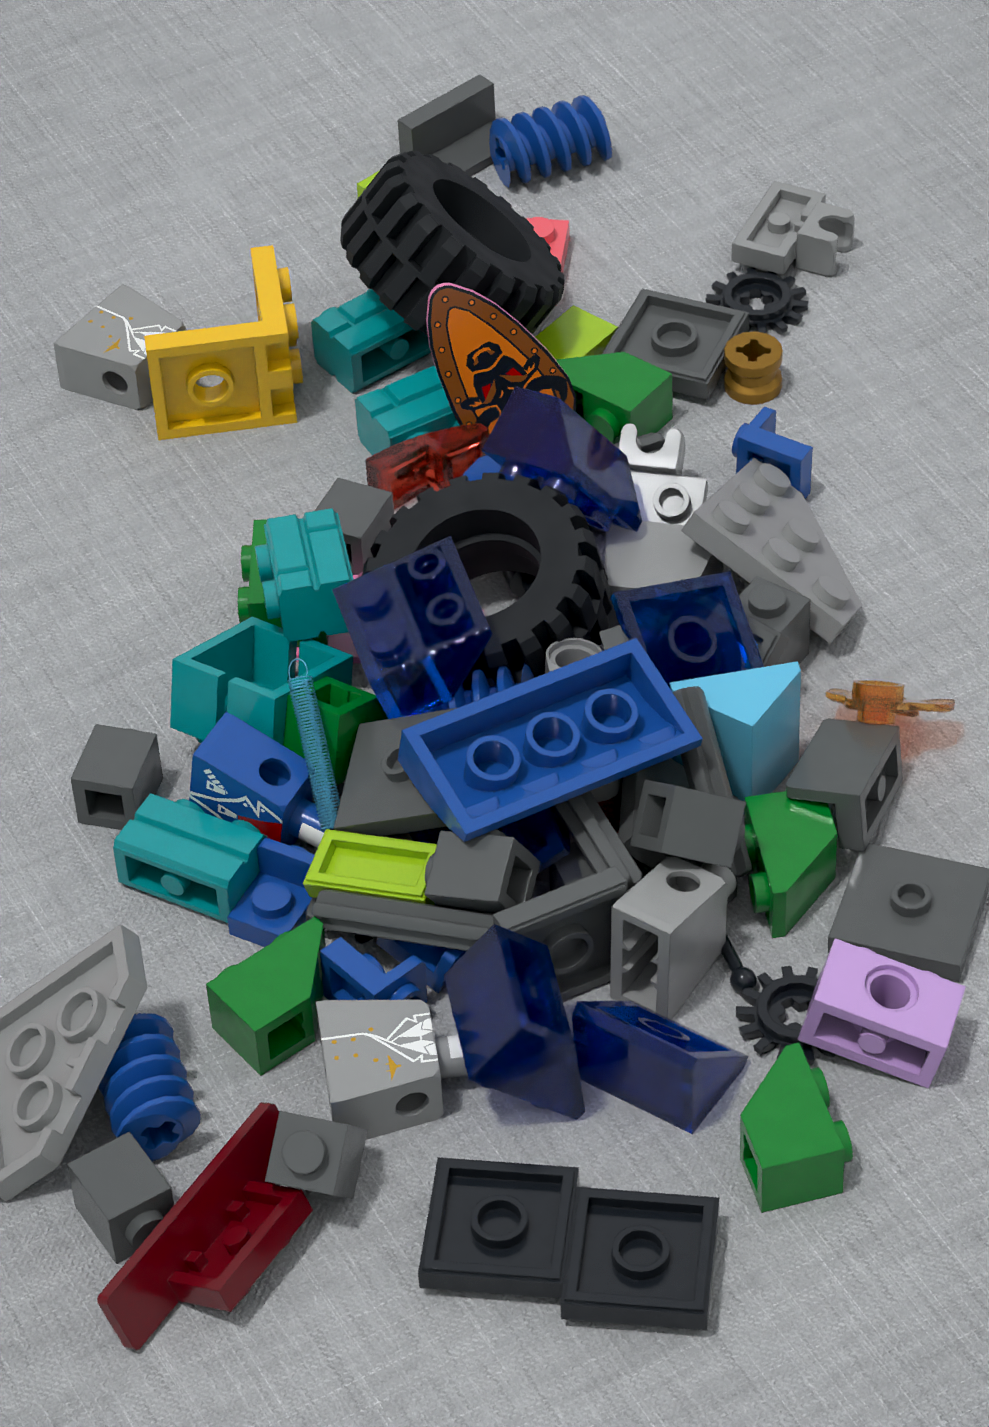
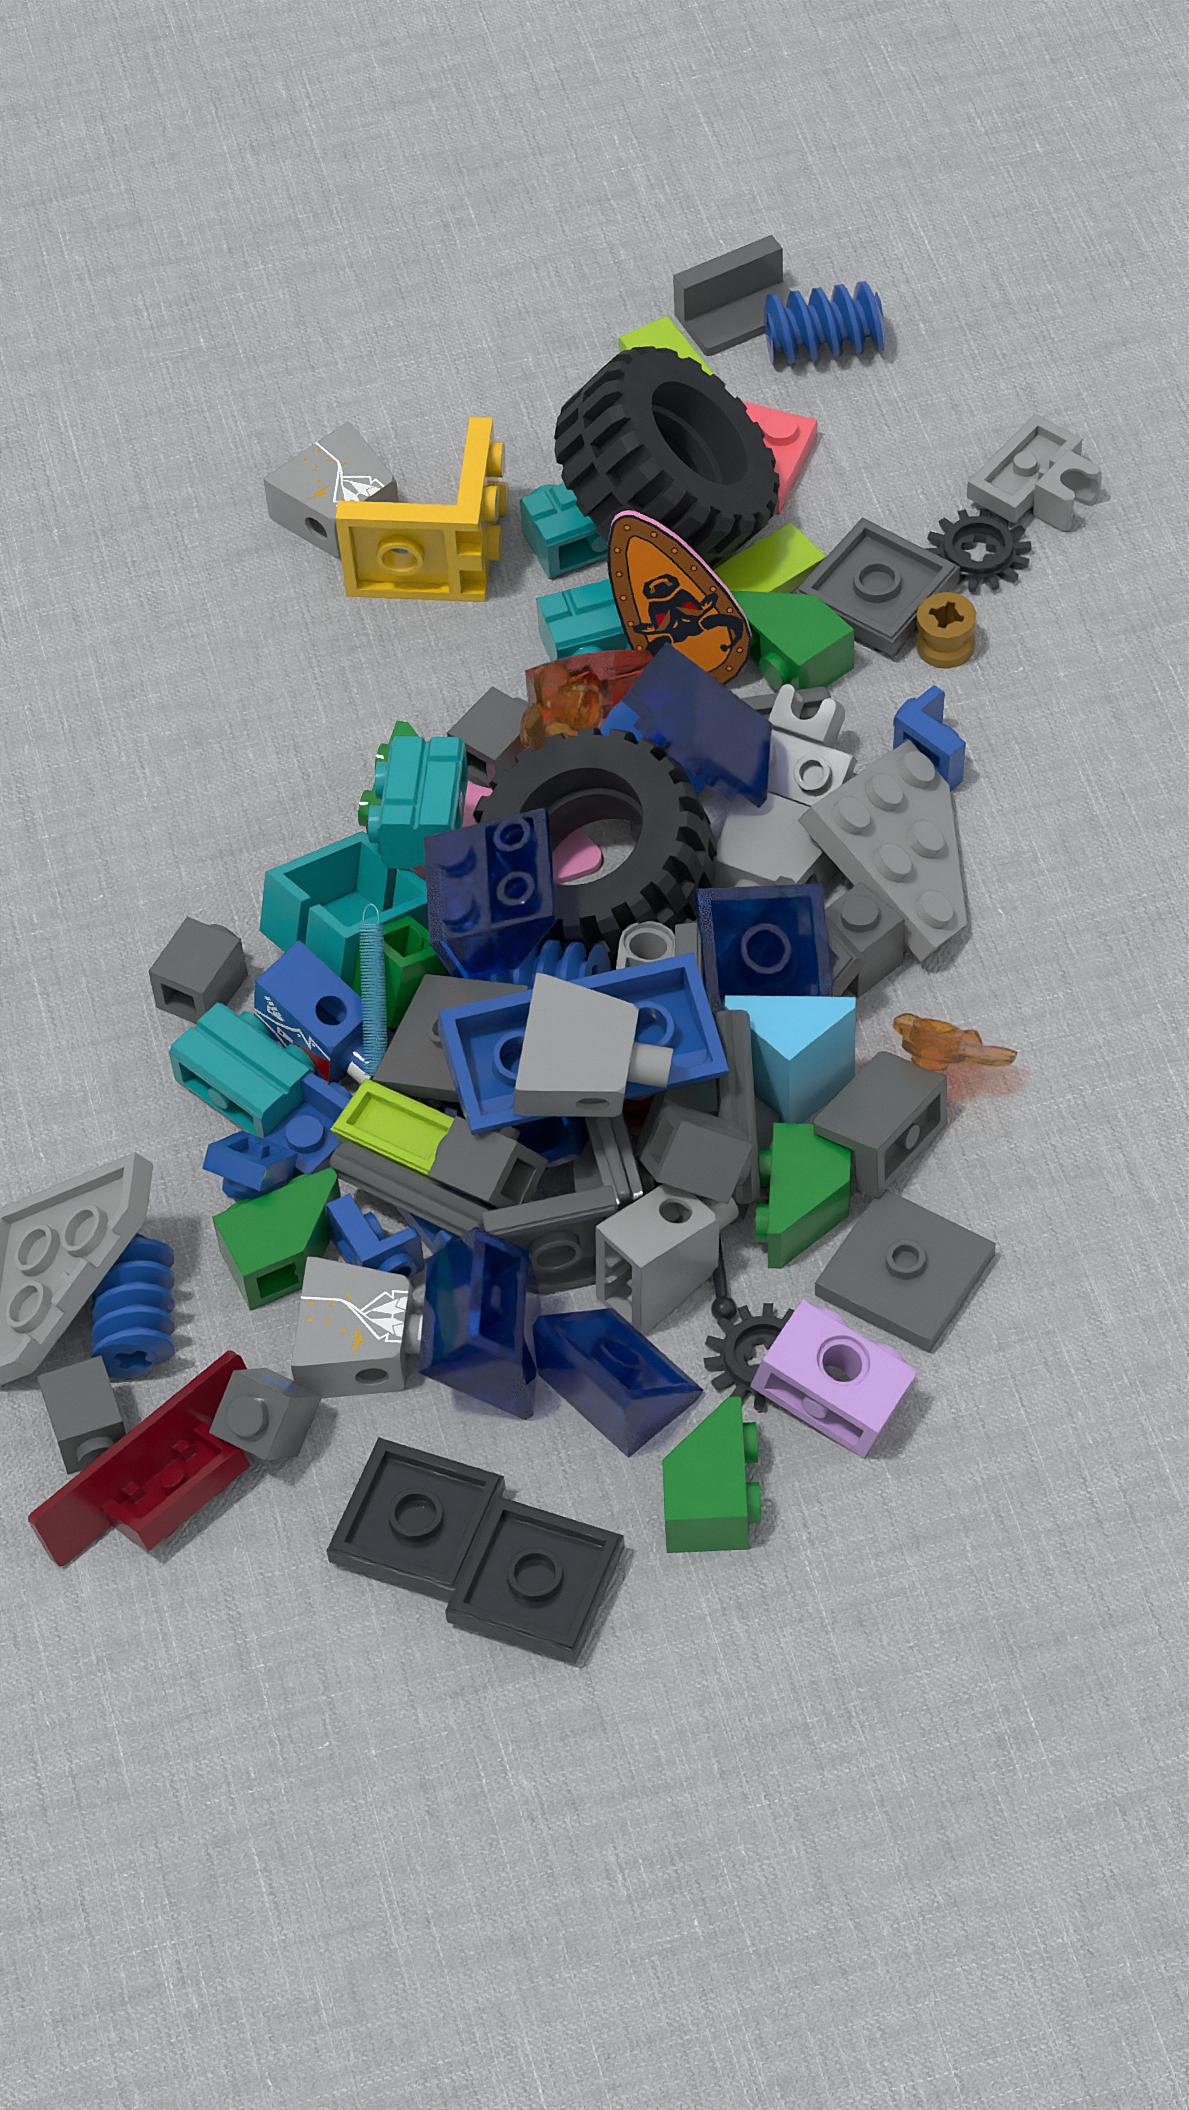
camera: 15 degrees right, 10 degrees up
none -> blue bracket [202,1131,298,1200]
none -> light grey torso [513,973,673,1117]
none -> clear orange plate [520,662,603,752]

